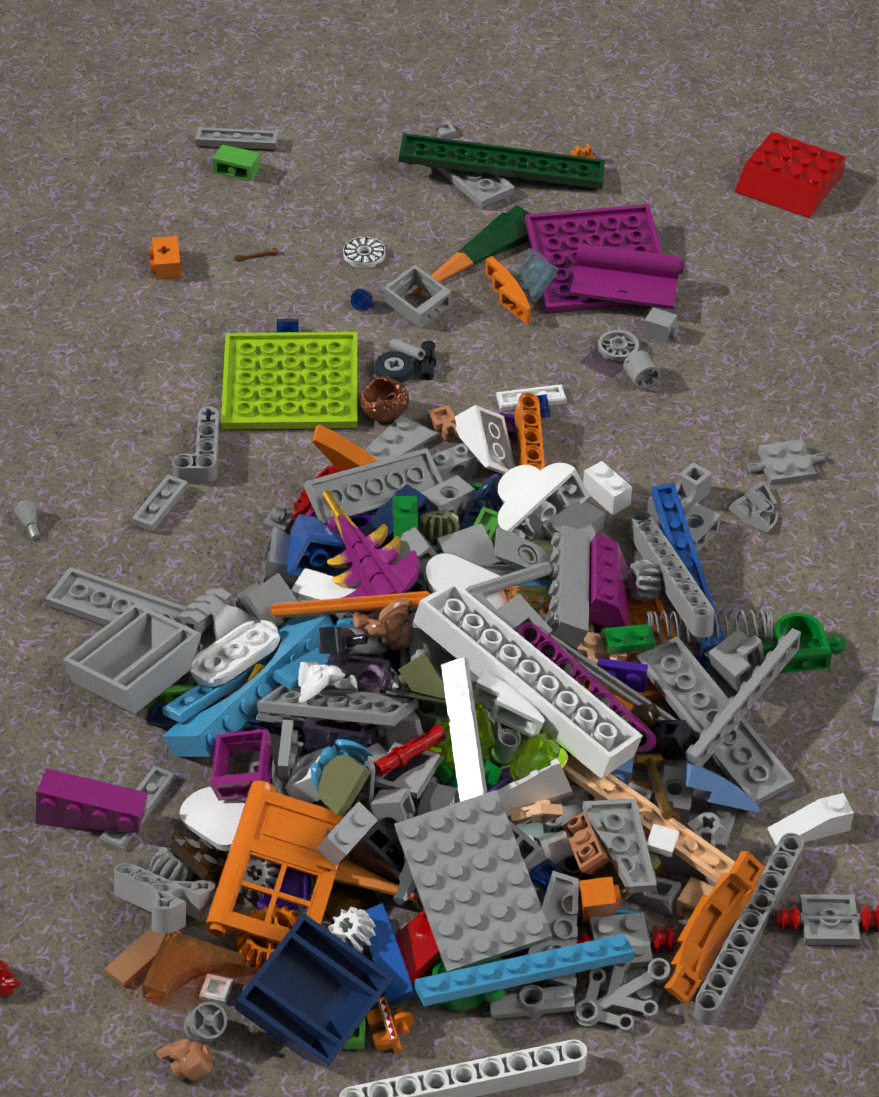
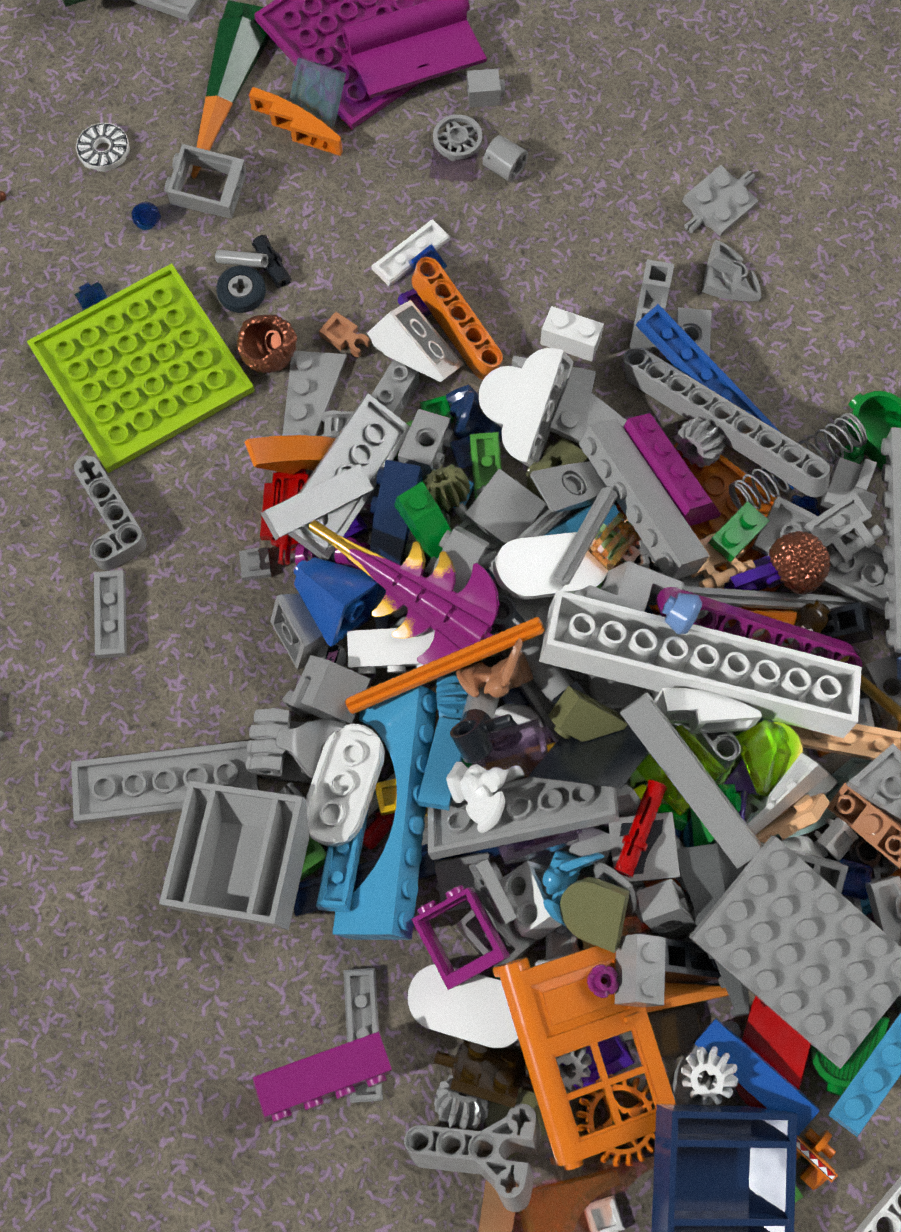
camera: 30 degrees left, 25 degrees up
none -> tile [261,464,374,540]
none -> magenta plate [587,964,619,998]
none -> medium blue cone [662,593,702,635]
none -> copper hair [769,531,831,595]
none -> light grey plate [804,492,883,567]

